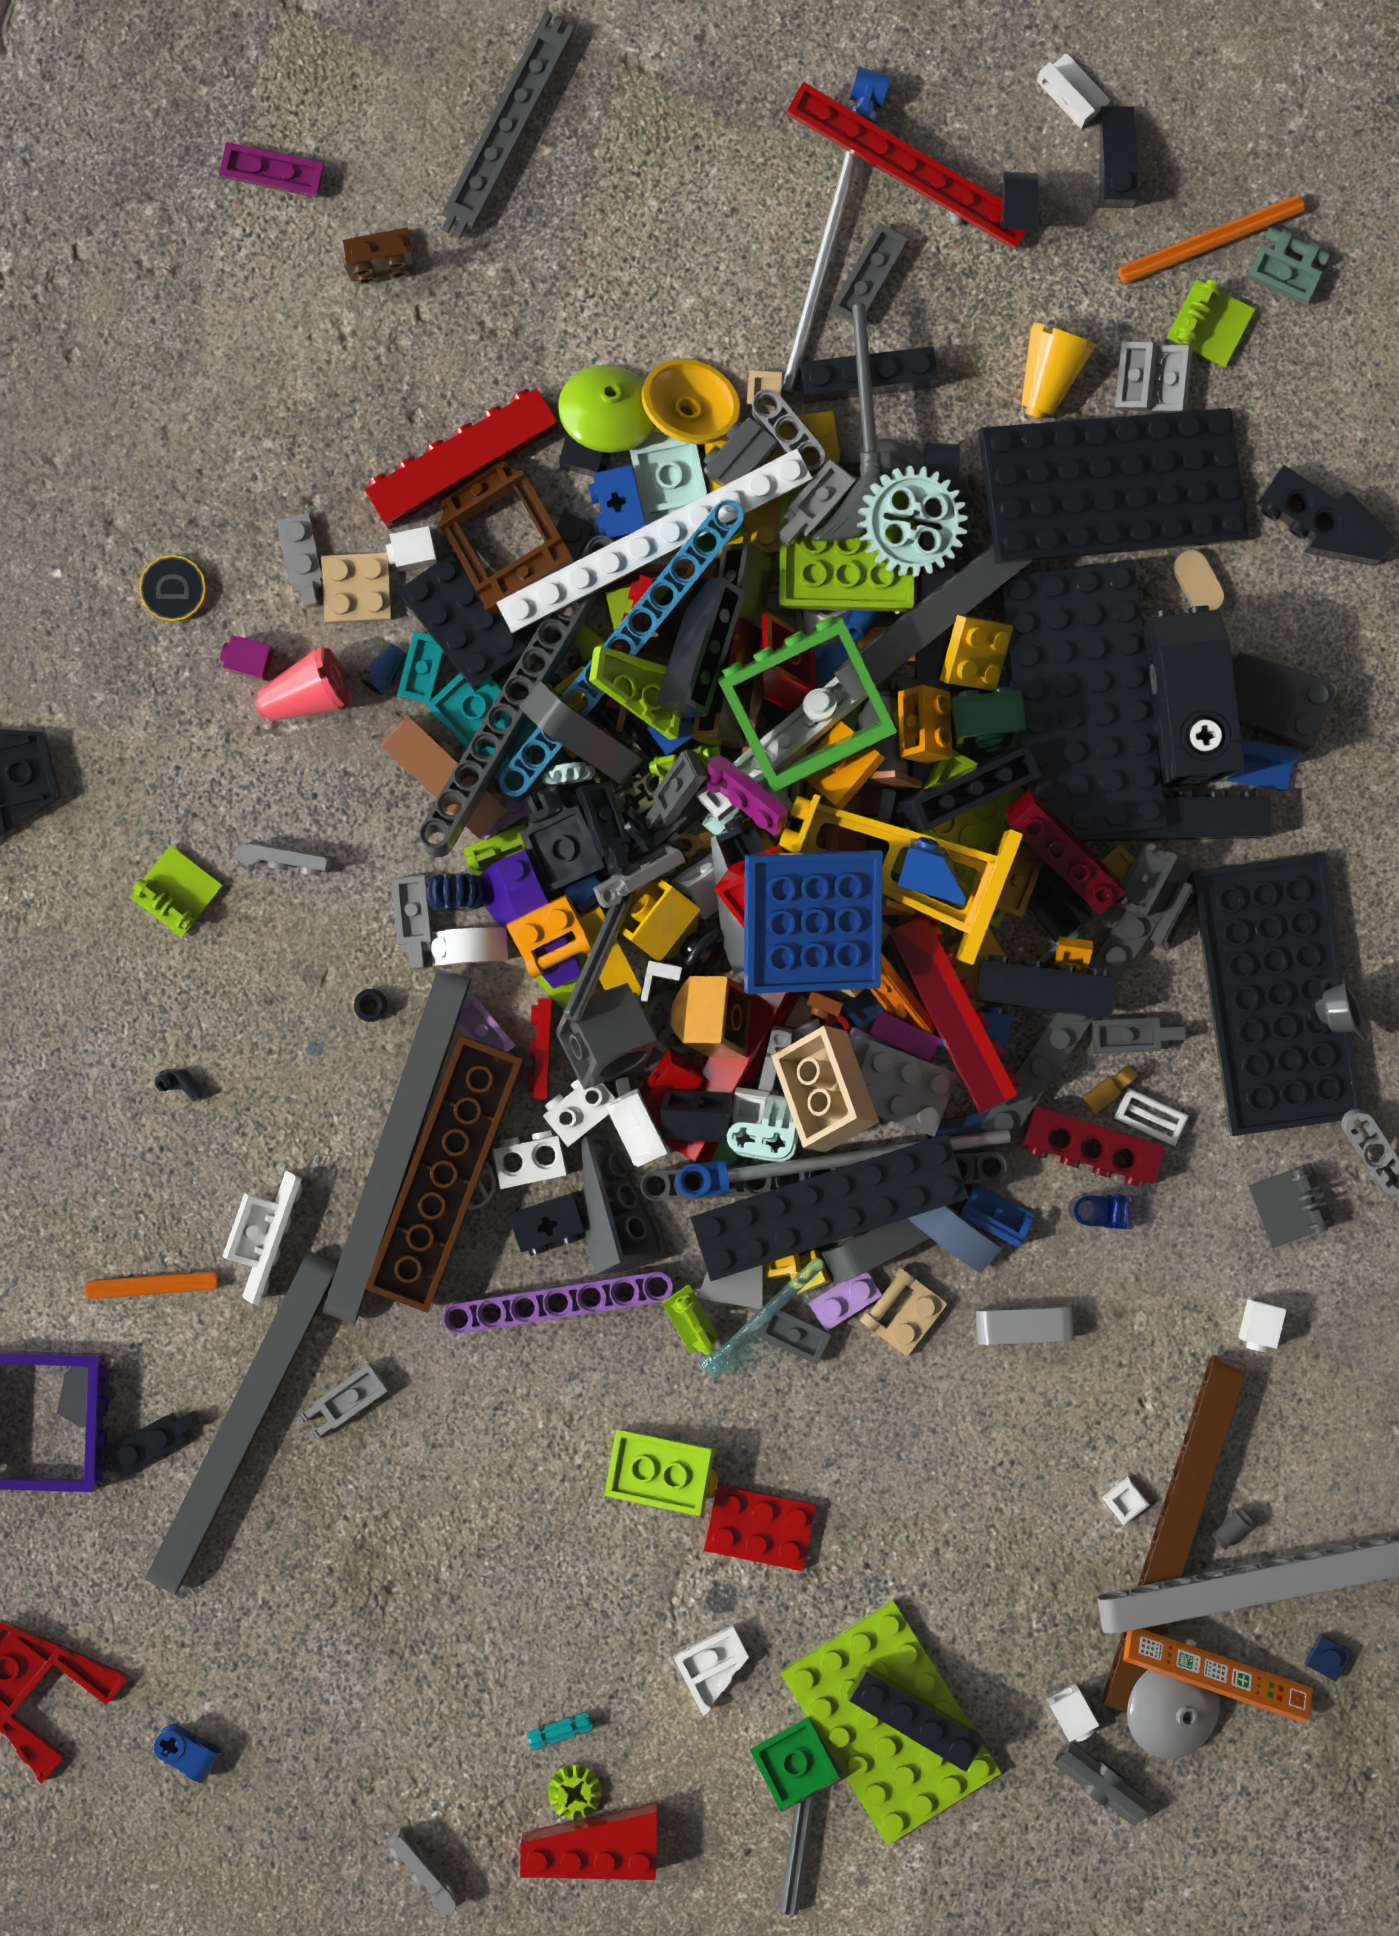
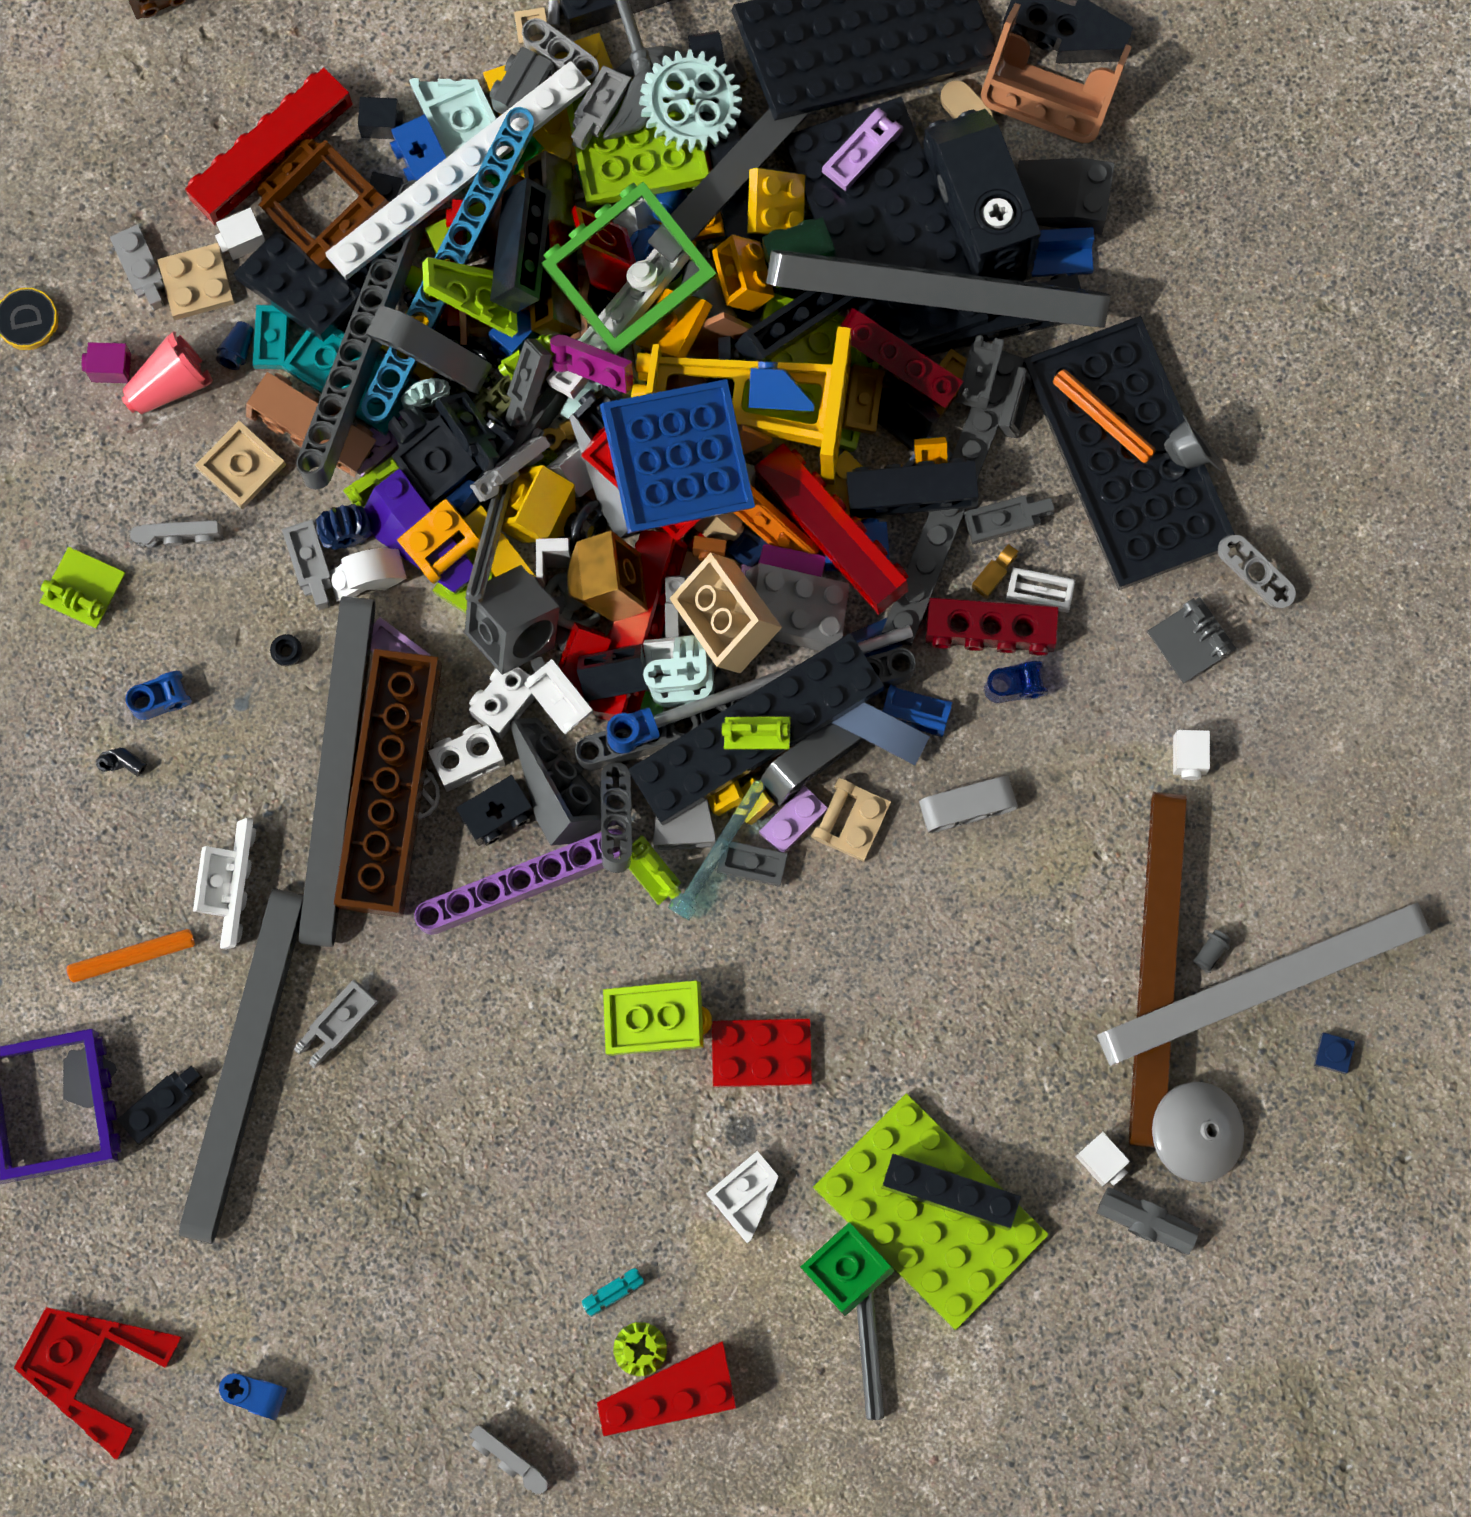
camera: 10 degrees left, 10 degrees down
red plate [527,998,553,1100] -> none
lime dish [558,365,655,453] -> none
yellow dish [642,359,740,444] -> none
white tile [1102,1477,1150,1525] -> none
orange tile [1123,1629,1313,1723] -> none
none -> blue piece [125,671,192,720]
none -> tan plate [195,421,286,510]
none -> dark grey beam [600,762,632,873]
none -> lime hinge [722,717,791,749]
none -> dark grey beam [766,250,1111,328]
none -> lavender plate [822,108,904,191]
none -> nougat windscreen [981,3,1132,143]
none -> orange axle [1053,369,1156,463]

